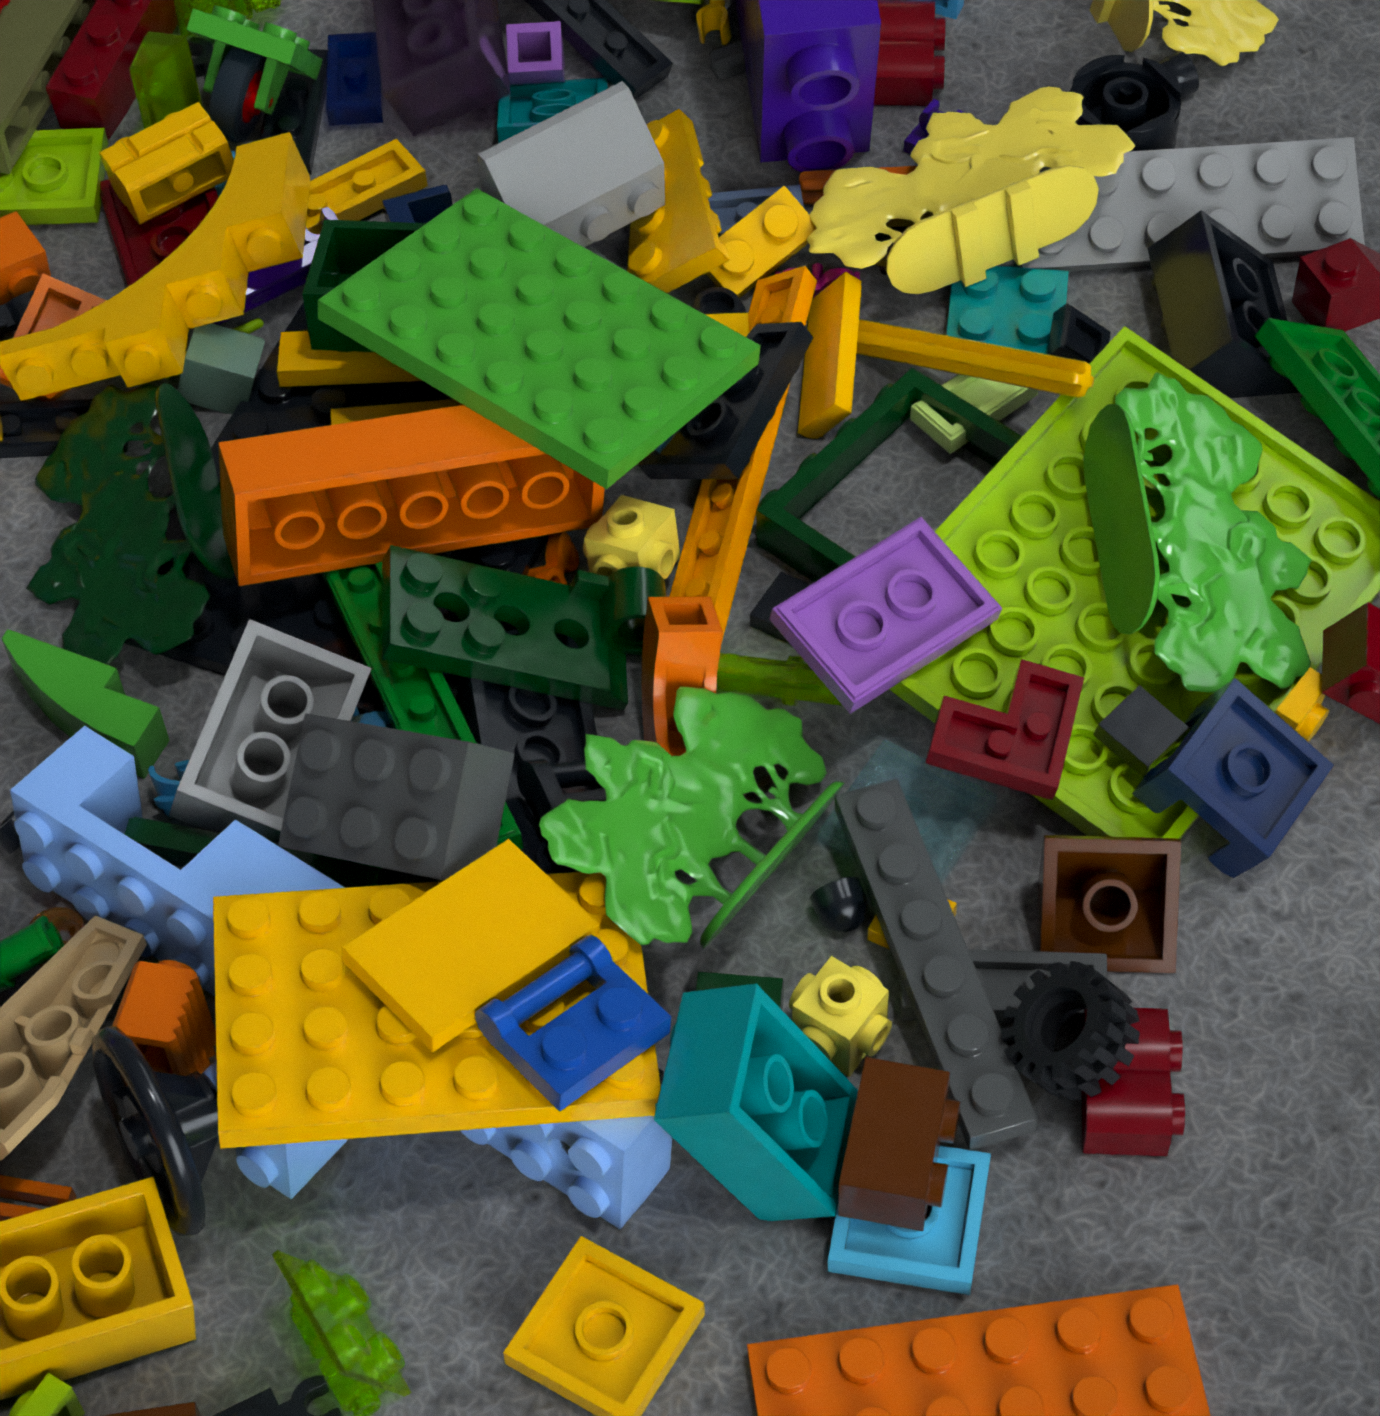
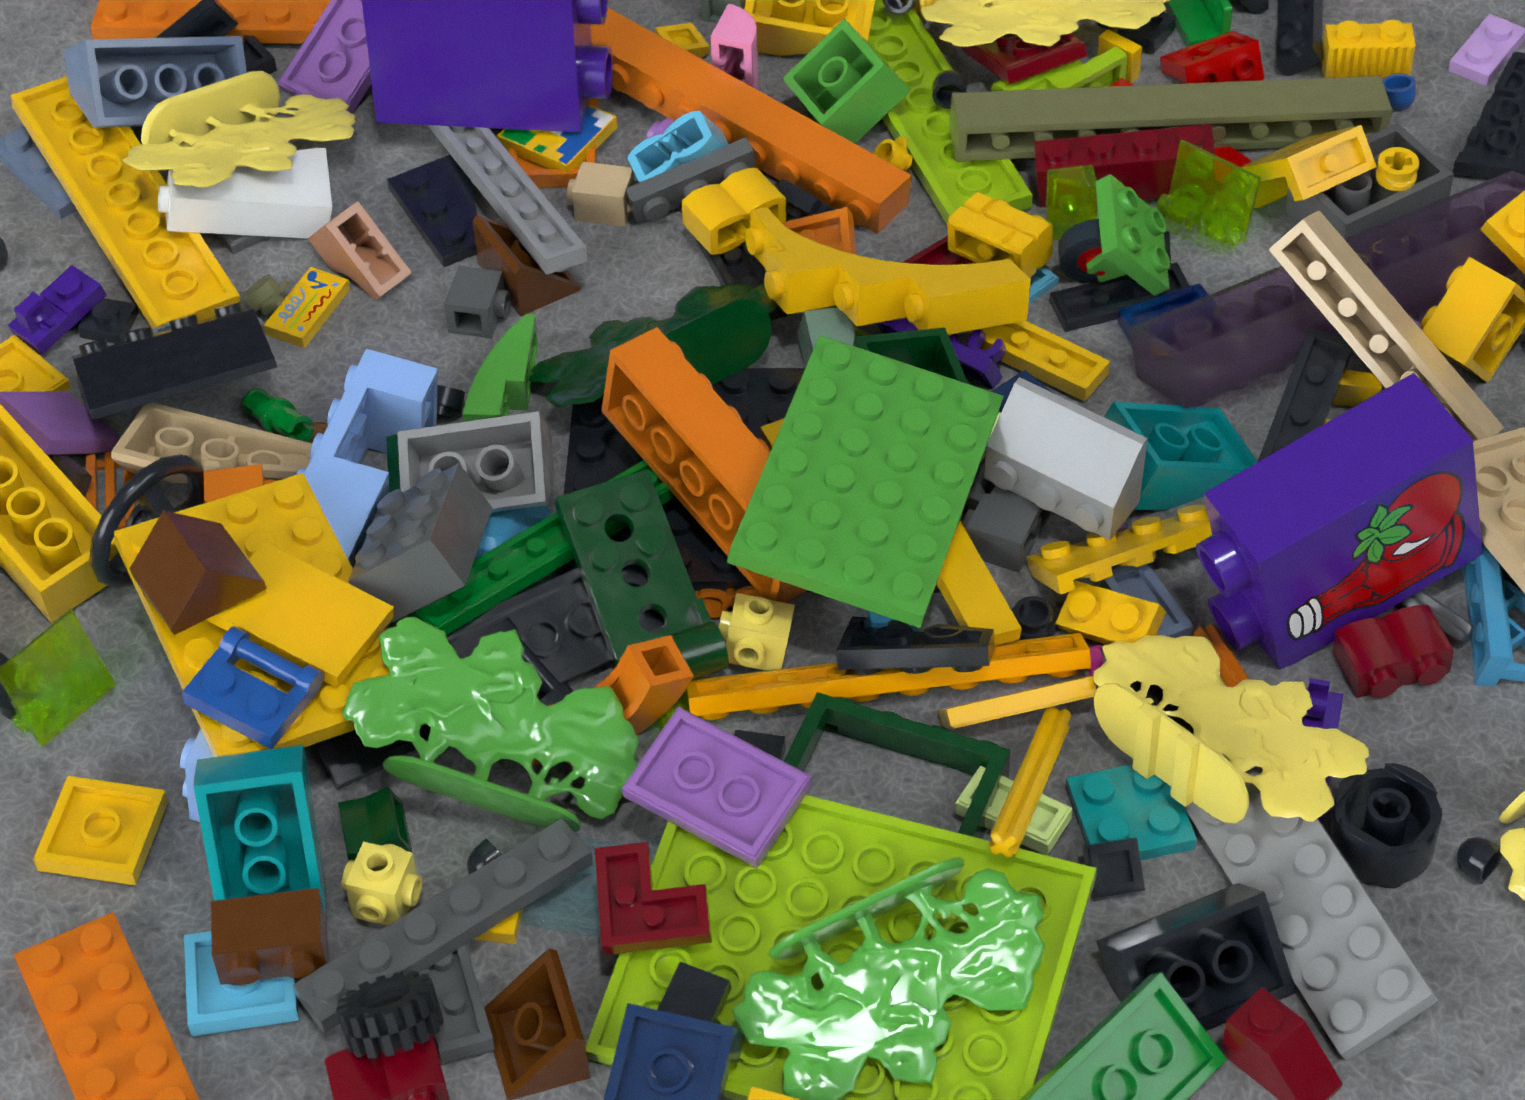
camera: 70 degrees right, 5 degrees down
medium lavender brick [506,21,565,85] -> none
none -> reddish brown slope [130,510,267,635]

